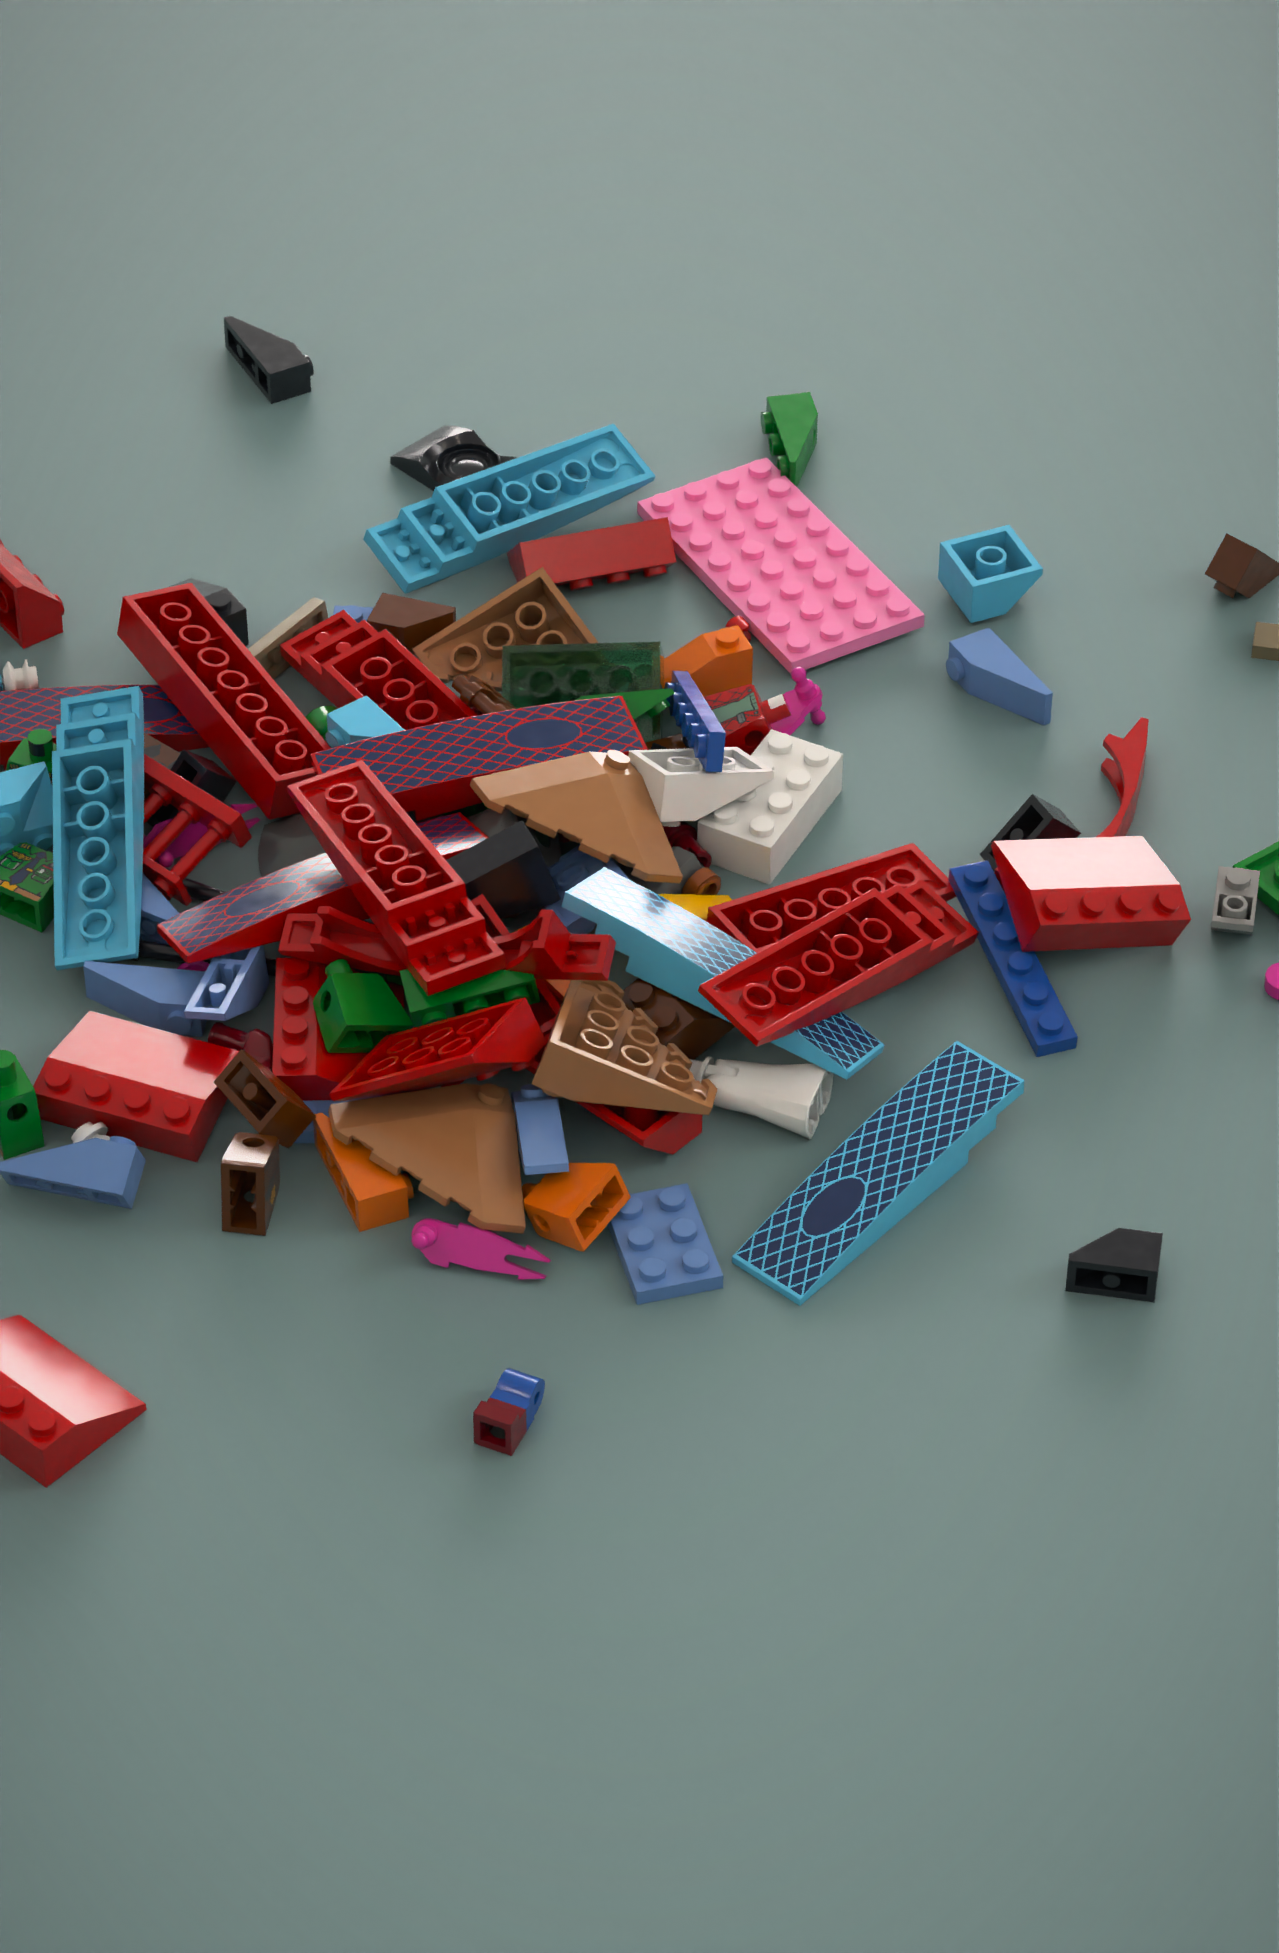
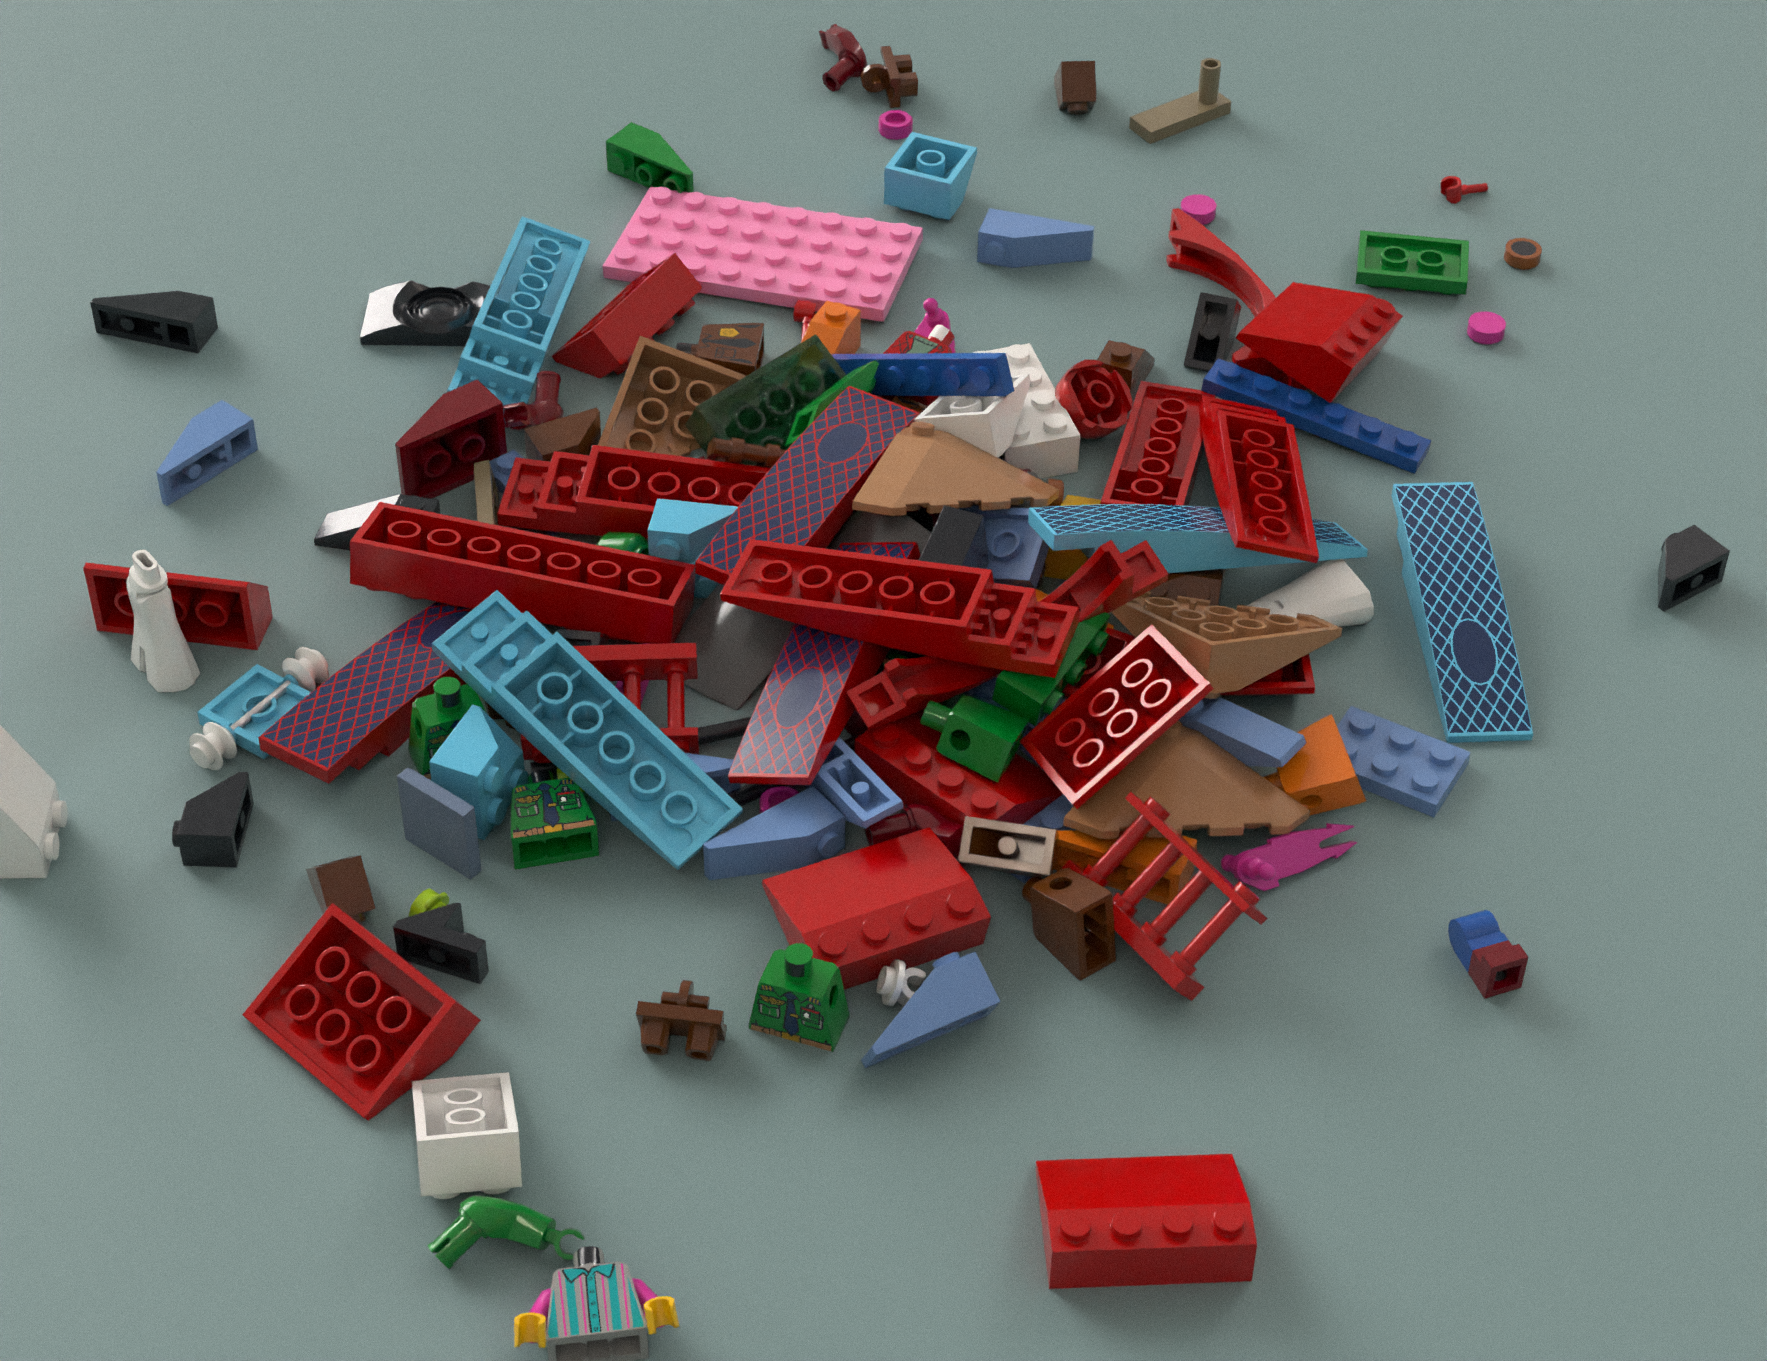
camera: 45 degrees left, 0 degrees up
light grey slope [1211,866,1260,935] -> none
none -> medium blue slope [156,400,258,506]
none -> dark red slope [395,380,507,499]
none -> dark red arm [503,371,564,433]
none -> reddish brown torso [676,323,765,380]
none -> dark red arm [819,24,867,91]
none -> reddish brown hips [860,46,918,108]
none -> dark pink tile [878,110,913,140]
none -> red cylinder [1055,359,1133,439]
none -> red fence [1060,792,1267,1001]
none -> reddish brown slope [1097,340,1155,400]
none -> dark pink tile [1180,194,1216,225]

